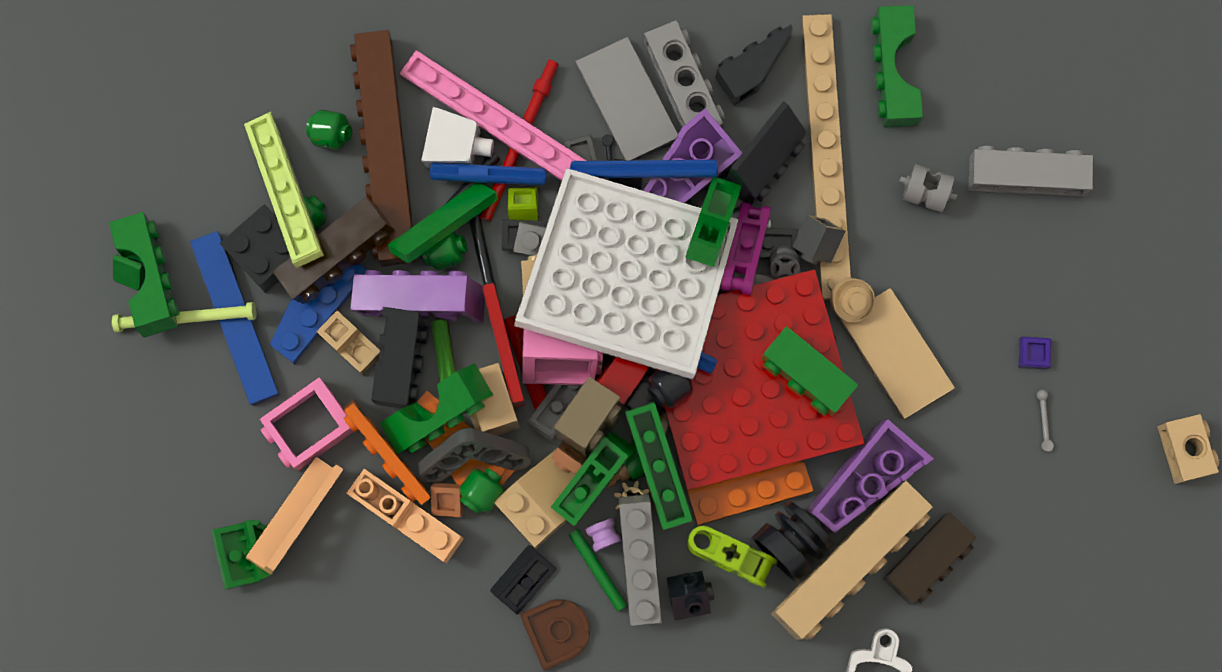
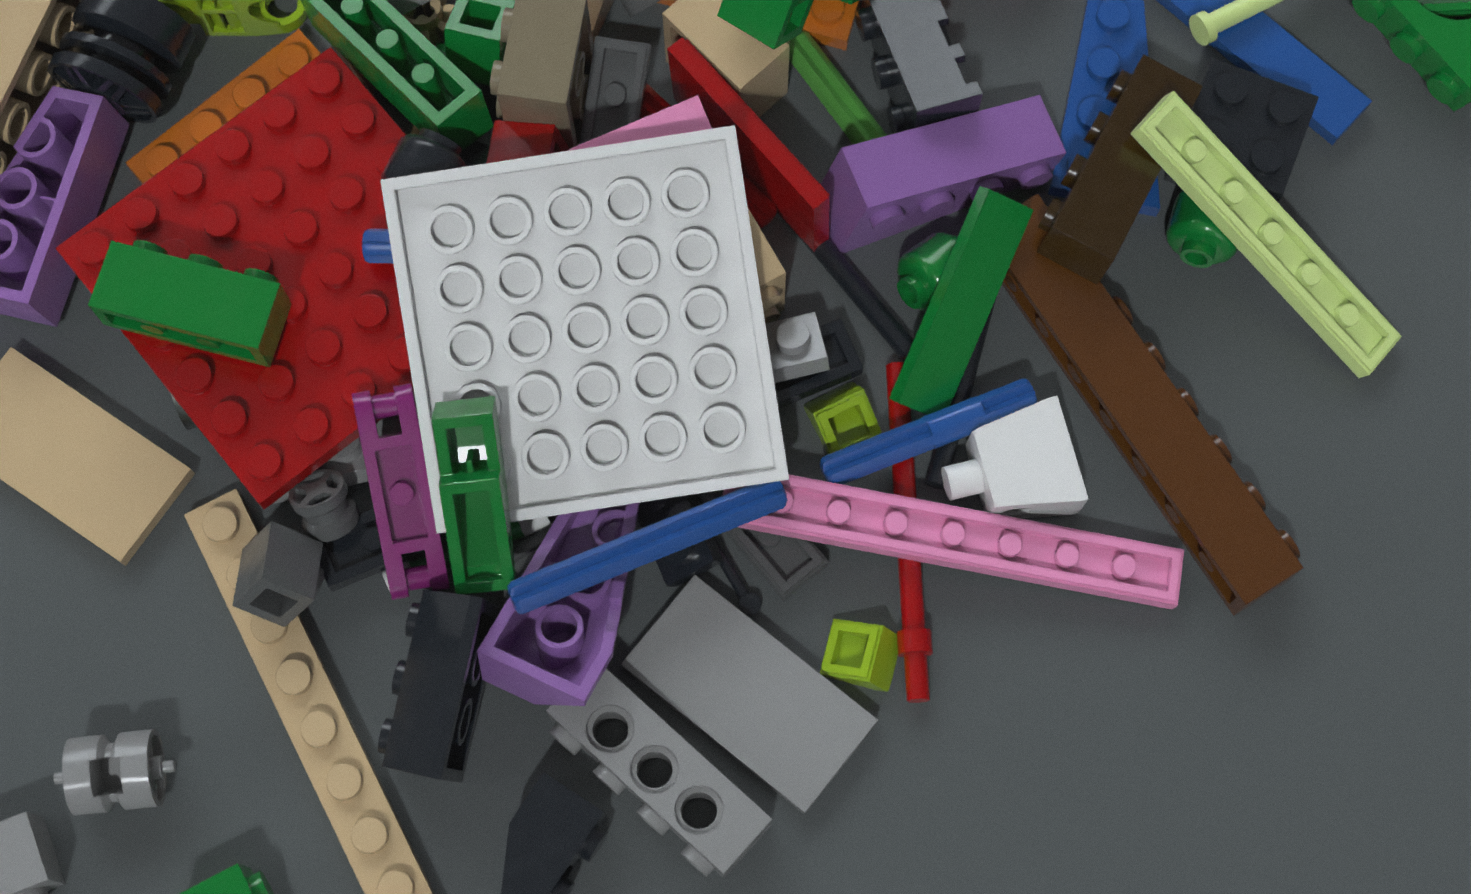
camera: 155 degrees right, 5 degrees down
green head [306,109,352,150] -> none
tan slope [317,311,380,376] -> none
tan plate [830,278,875,323] -> none
none -> lime slope [819,618,898,692]

